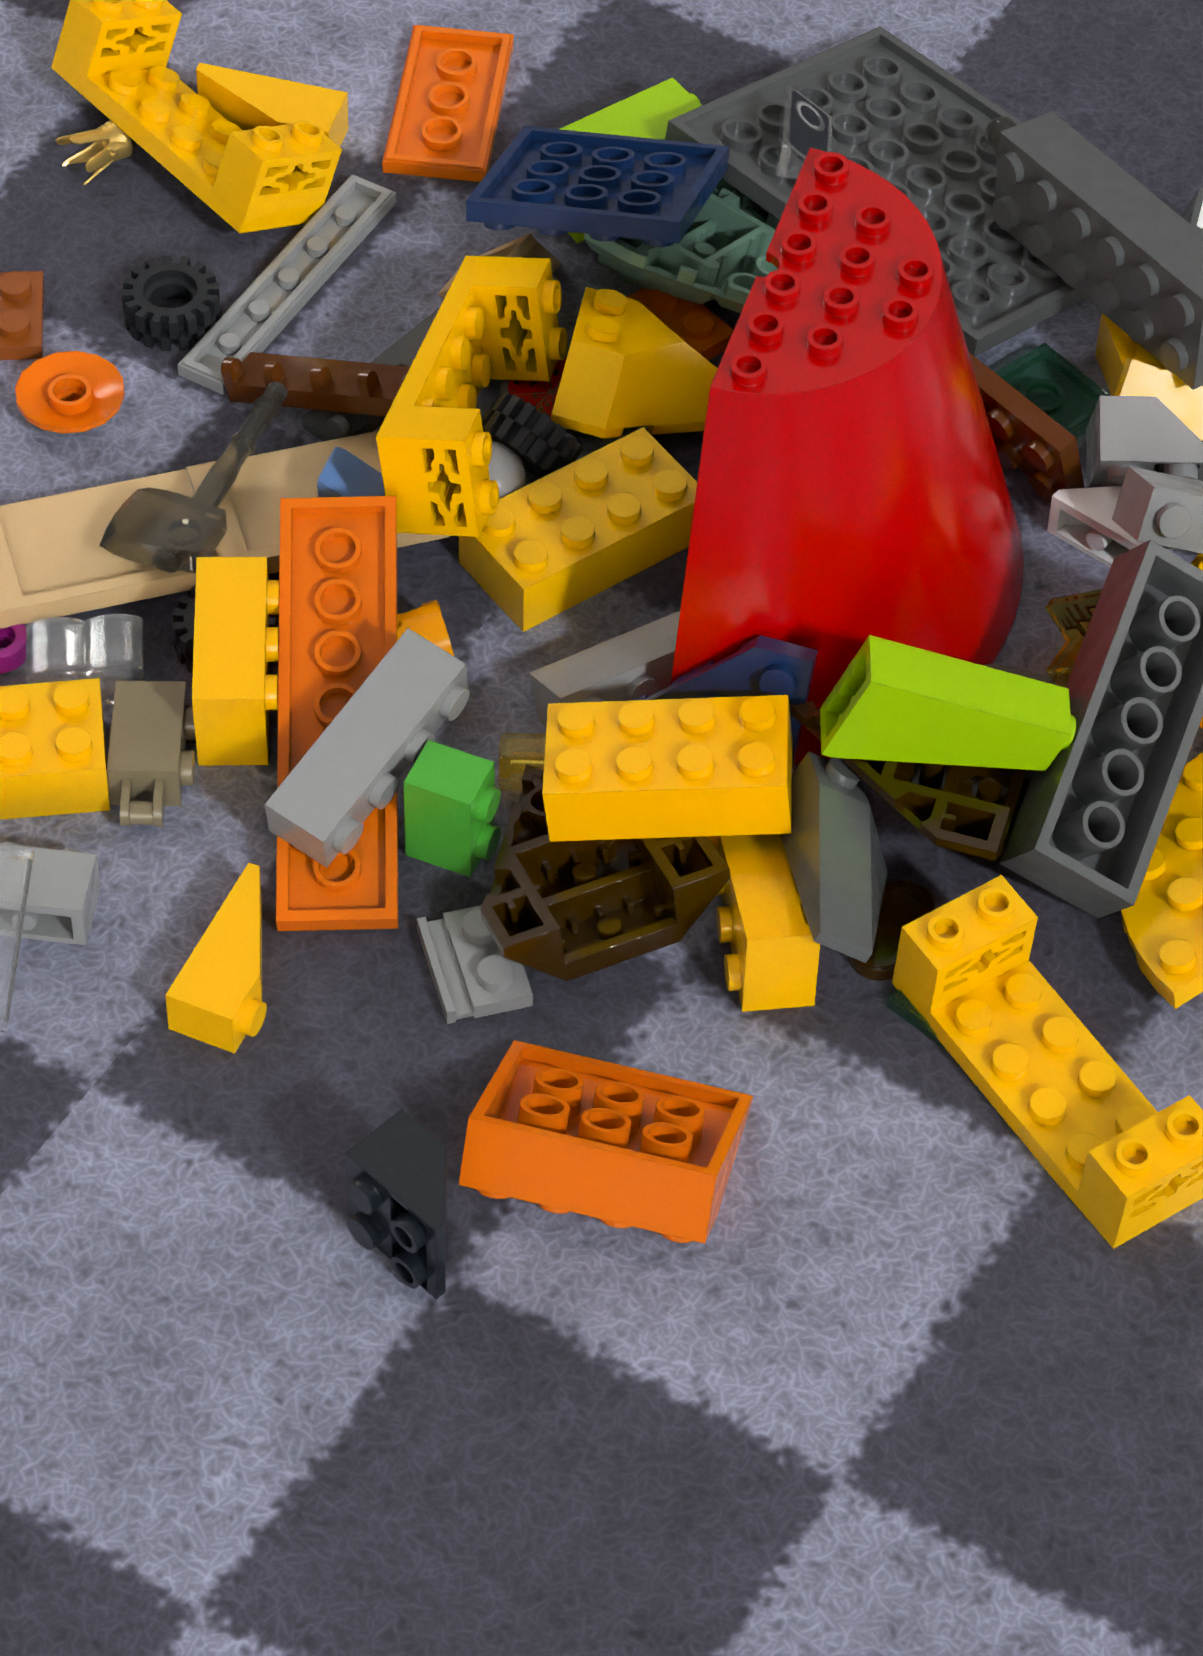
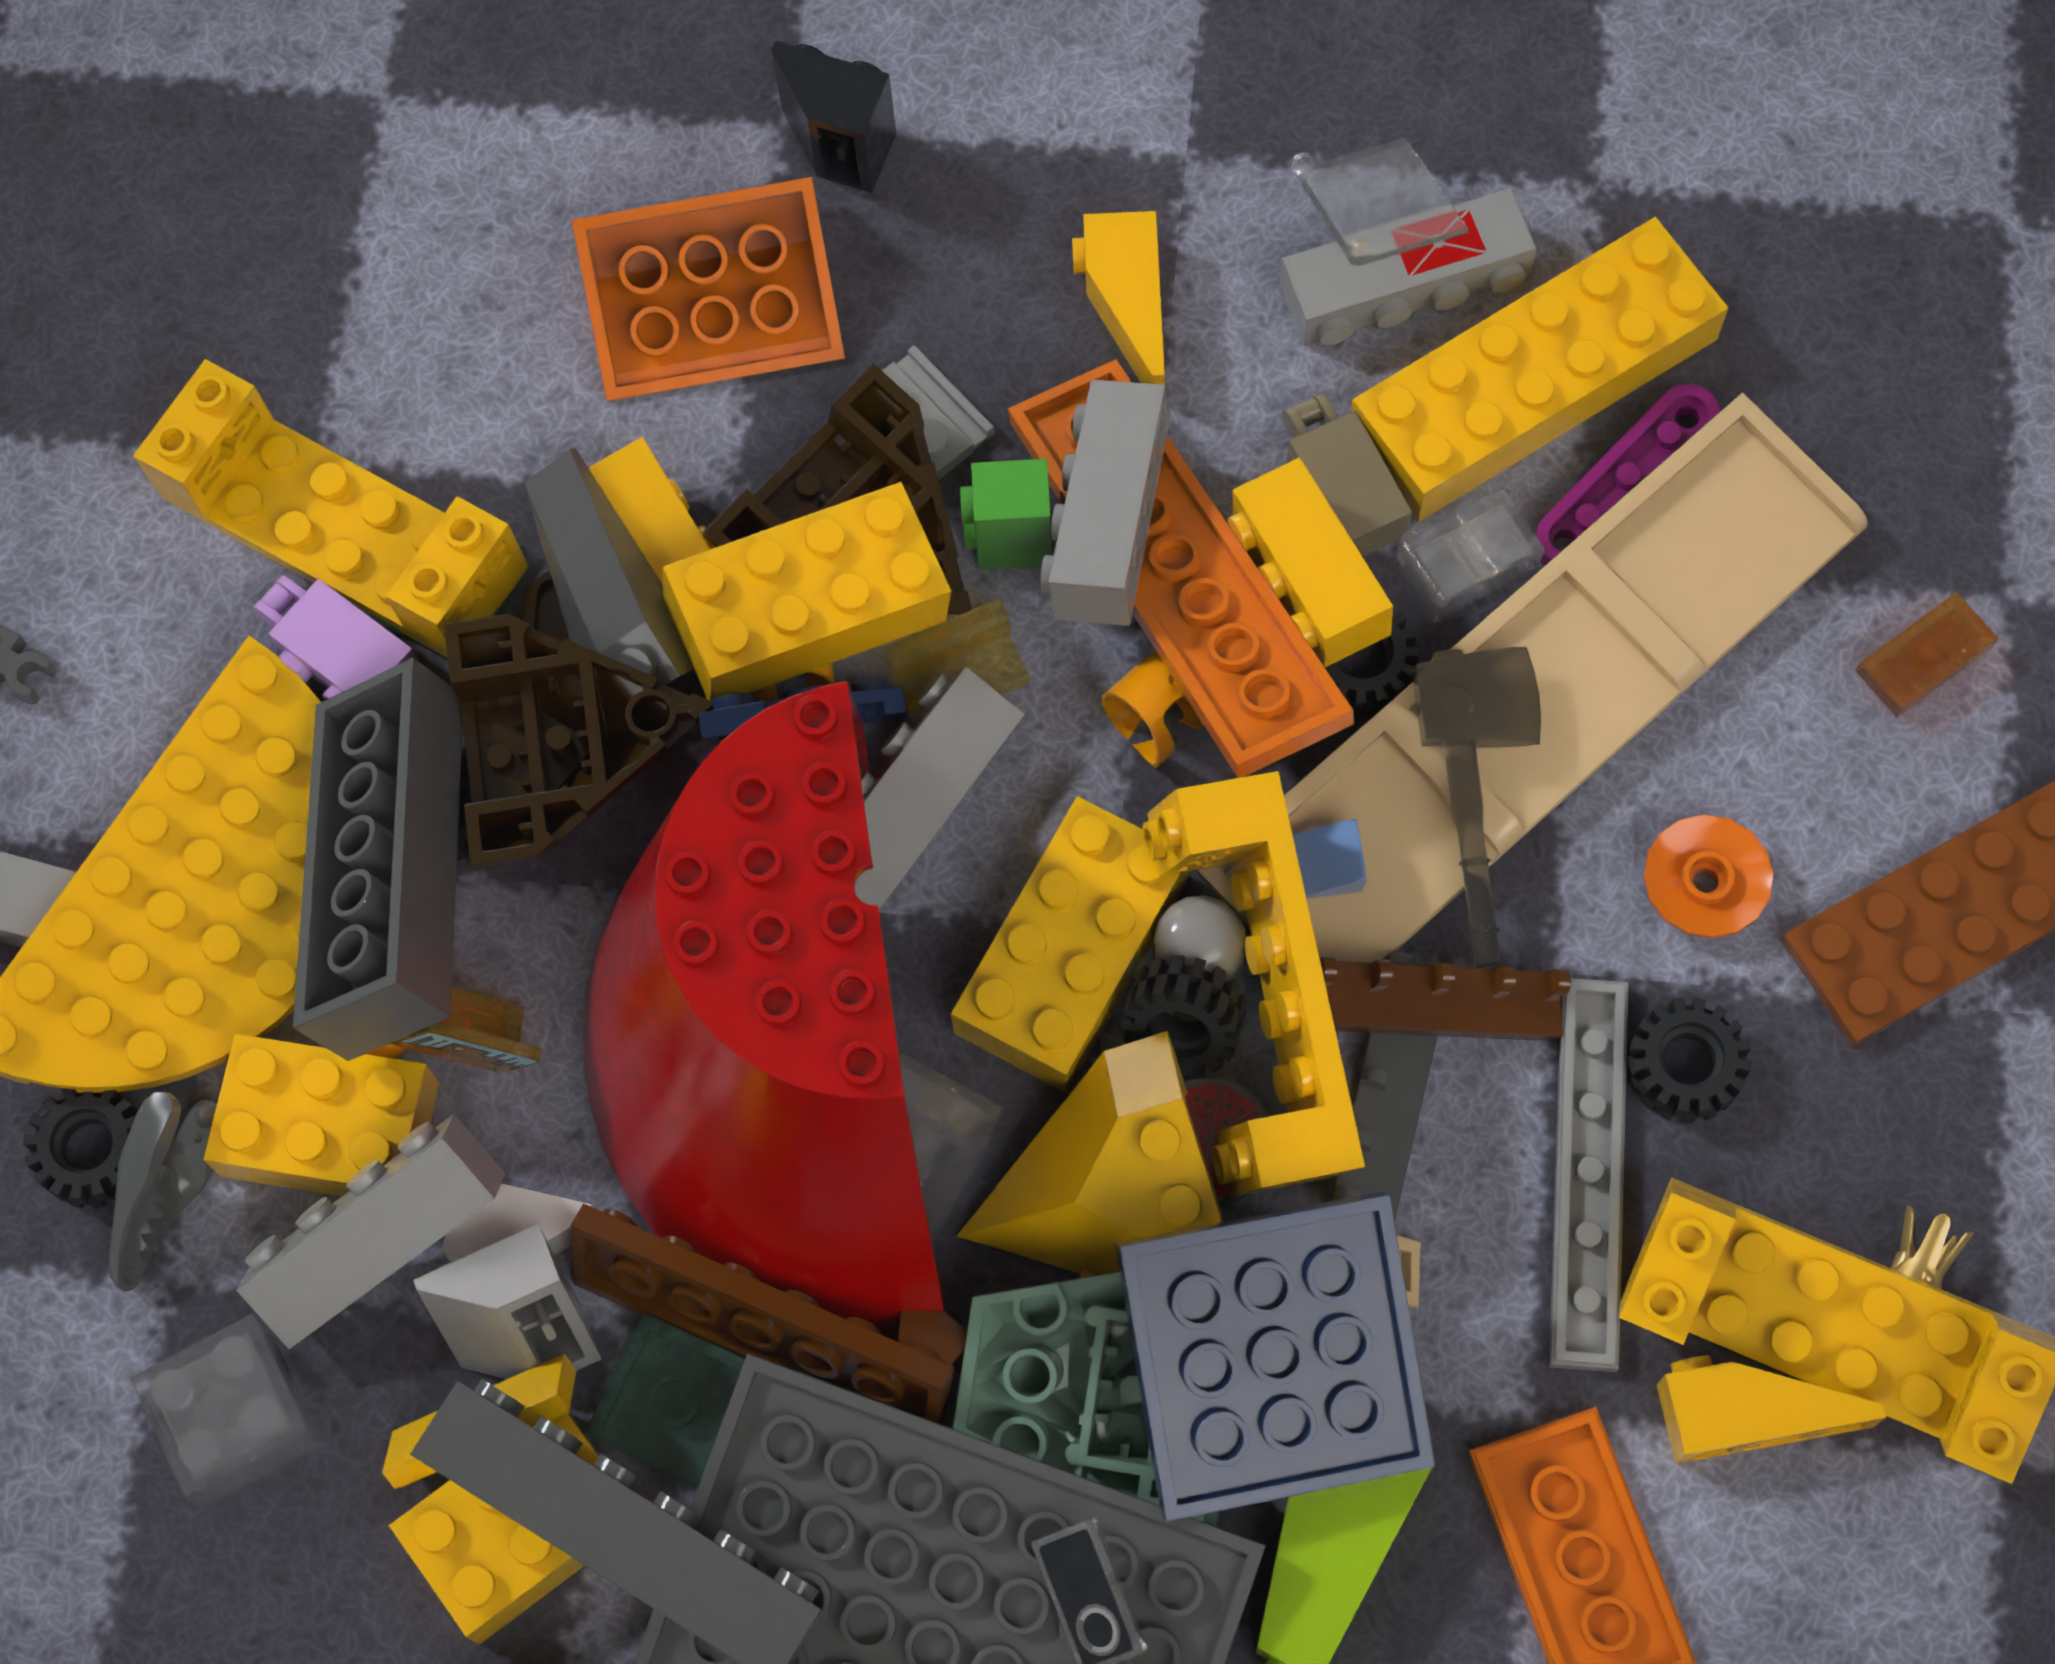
camera: 160 degrees right, 20 degrees up
lime slope [820,635,1076,771] -> none
none -> lavender brick [252,575,419,700]

